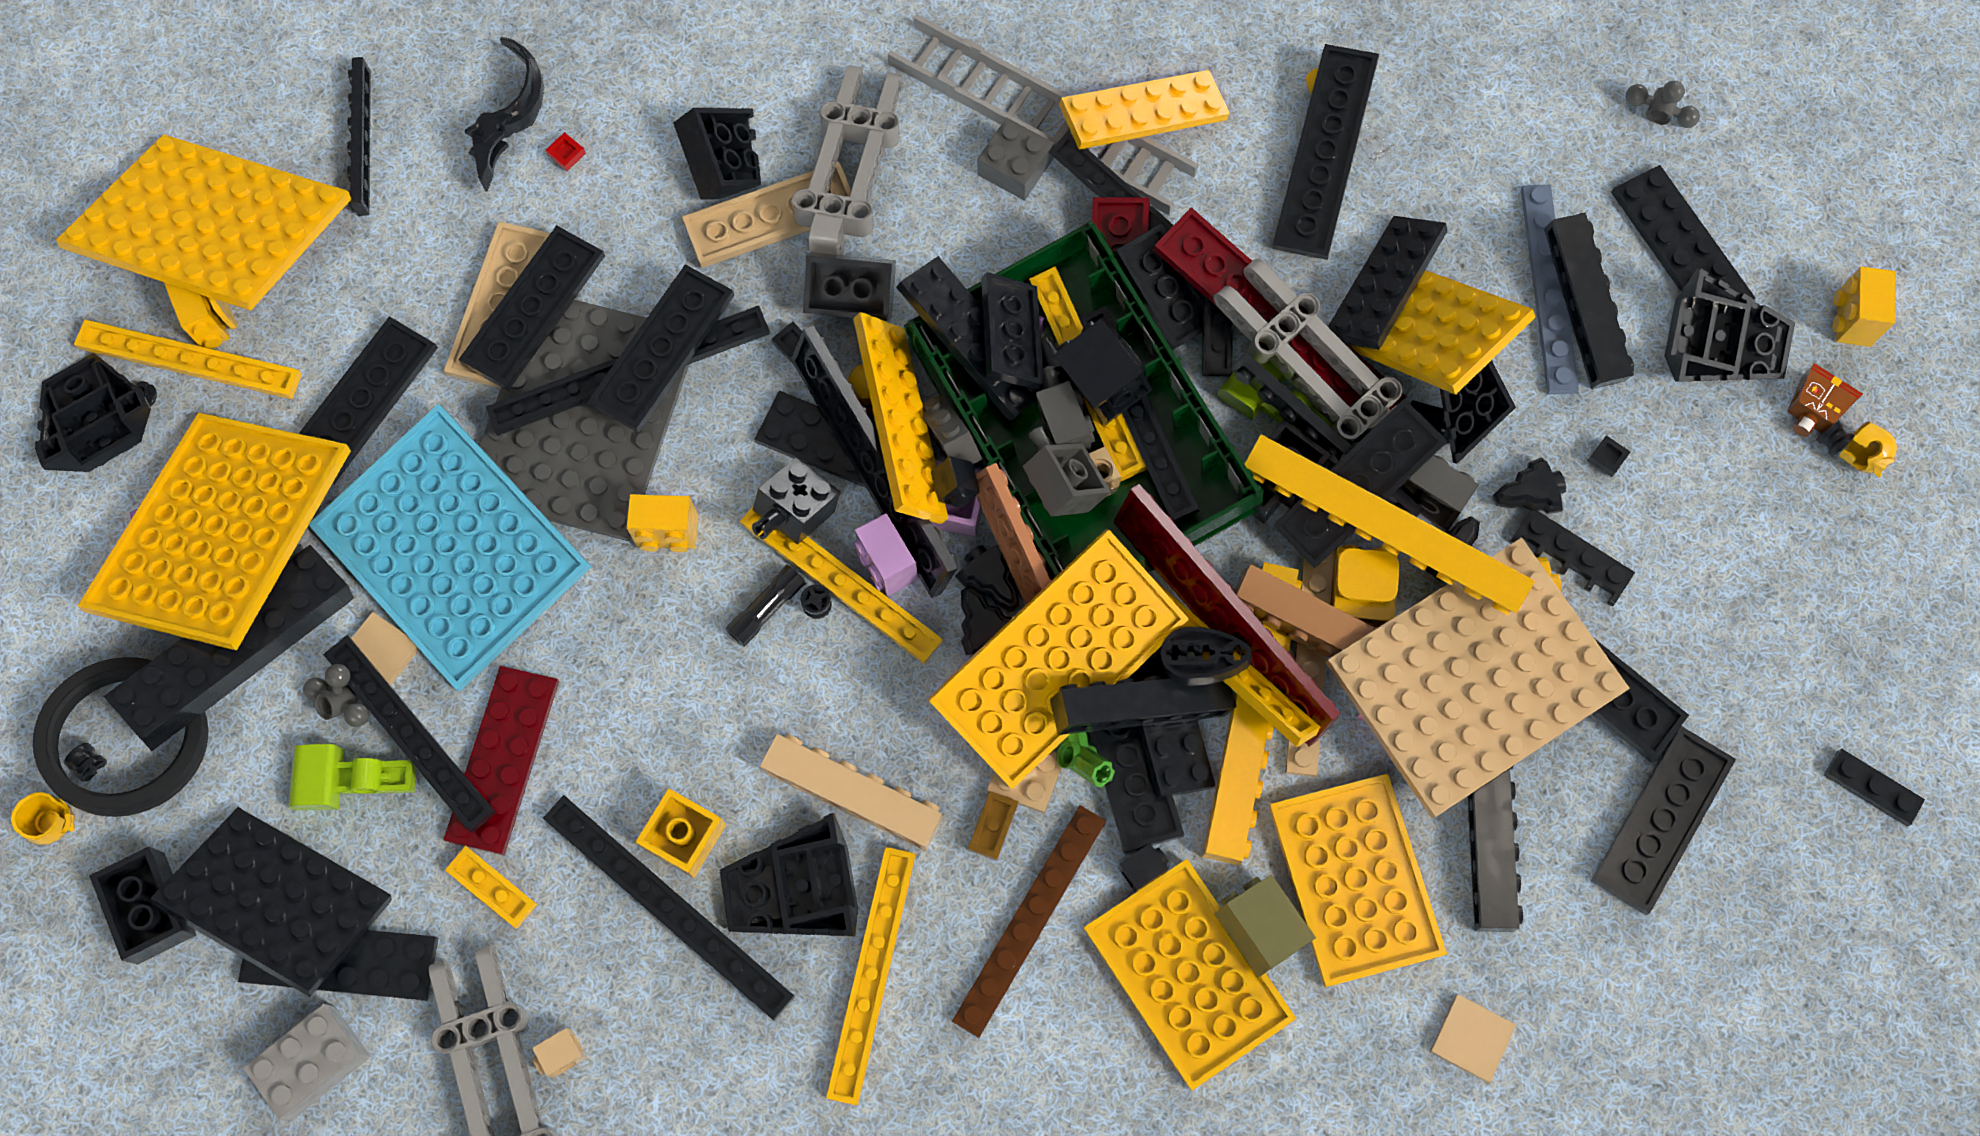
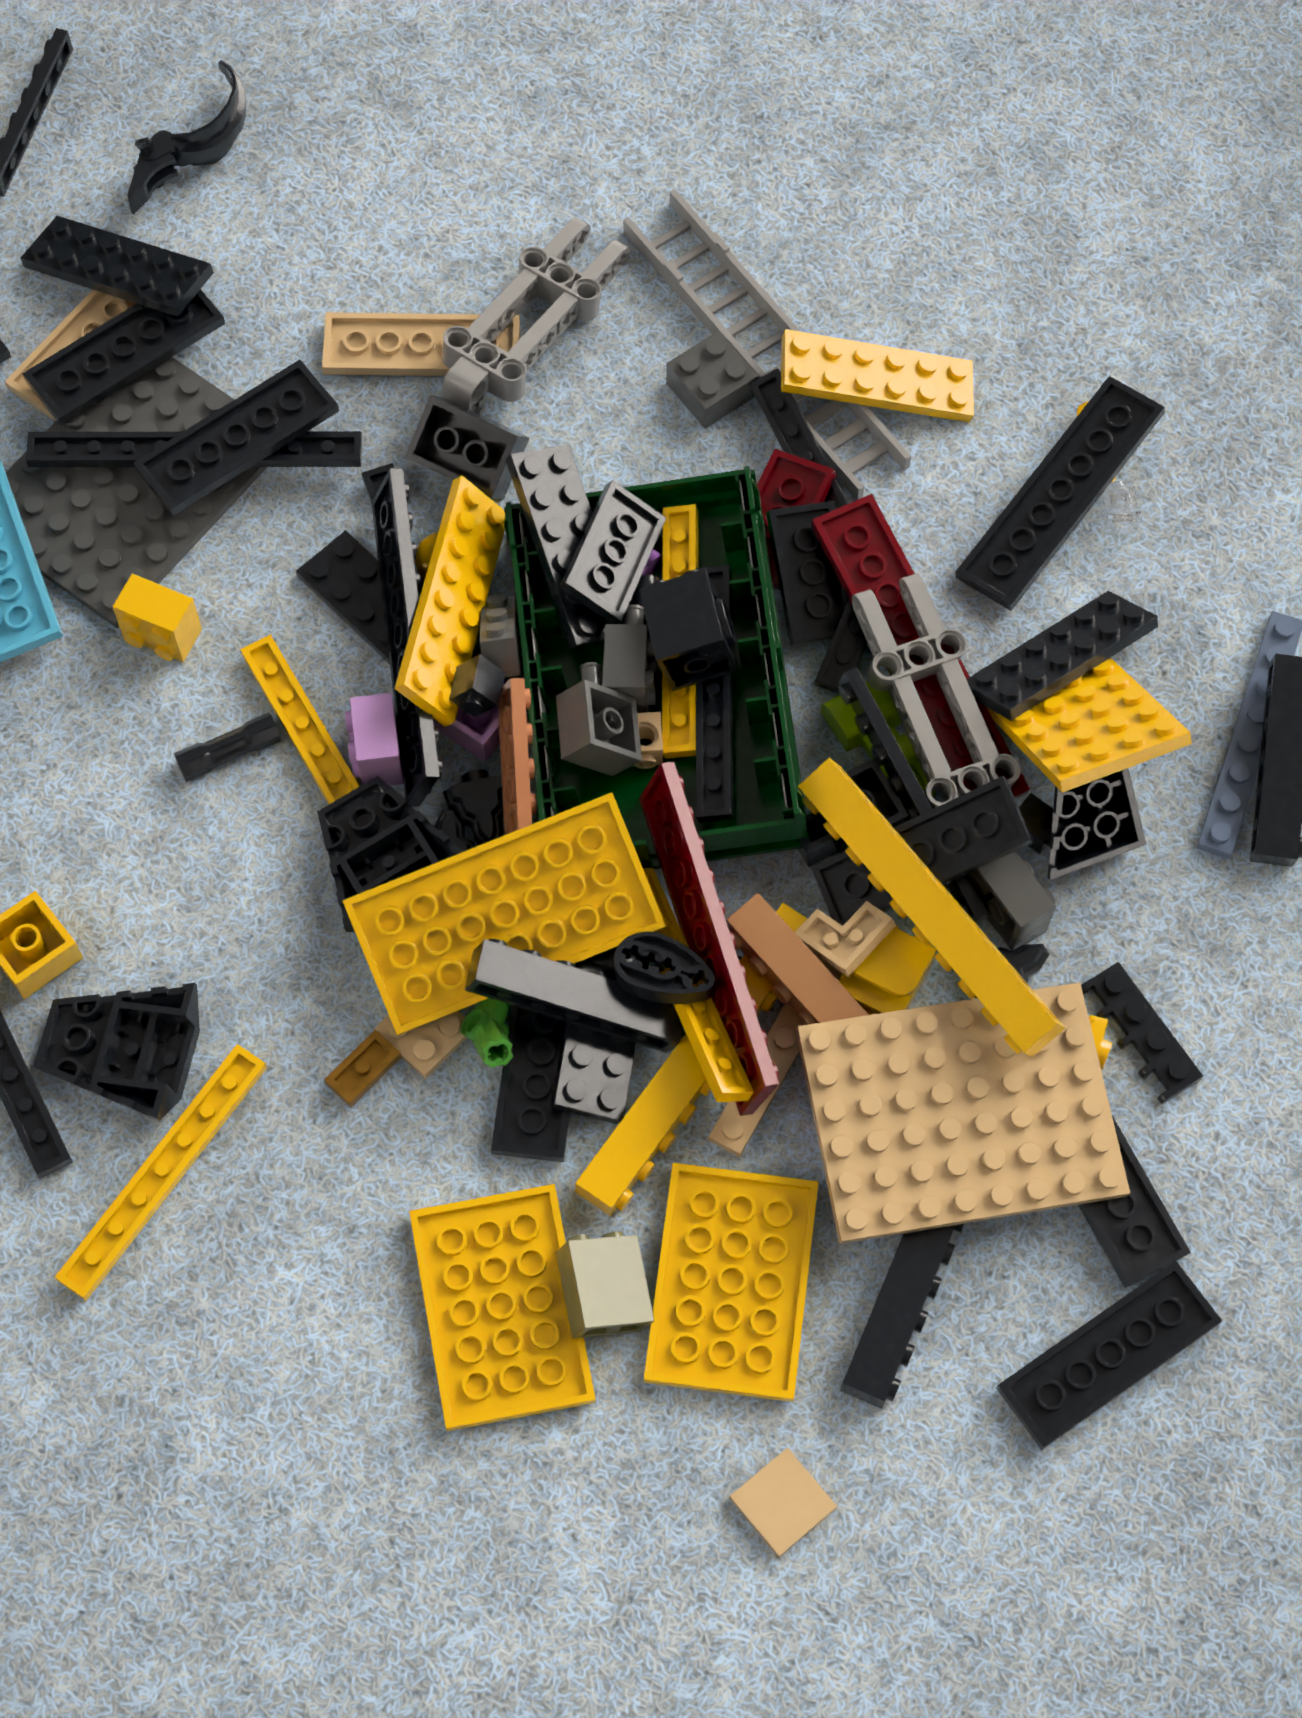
camera: 20 degrees right, 5 degrees down
red plate [545,132,586,172] -> none
black wedge [673,107,761,200] -> none
black brick [752,457,841,545] -> none
tan brick [760,734,943,852] -> none
black wheel [800,585,832,619] -> none
reddish brown plate [952,805,1106,1038] -> none
black brick [1118,843,1169,893] -> none
black rock [1492,457,1566,514] -> none
black plate [1587,435,1631,477] -> none
none -> black plate [20,216,214,317]
none -> black wedge [317,776,464,932]
none -> tan plate [795,901,896,977]

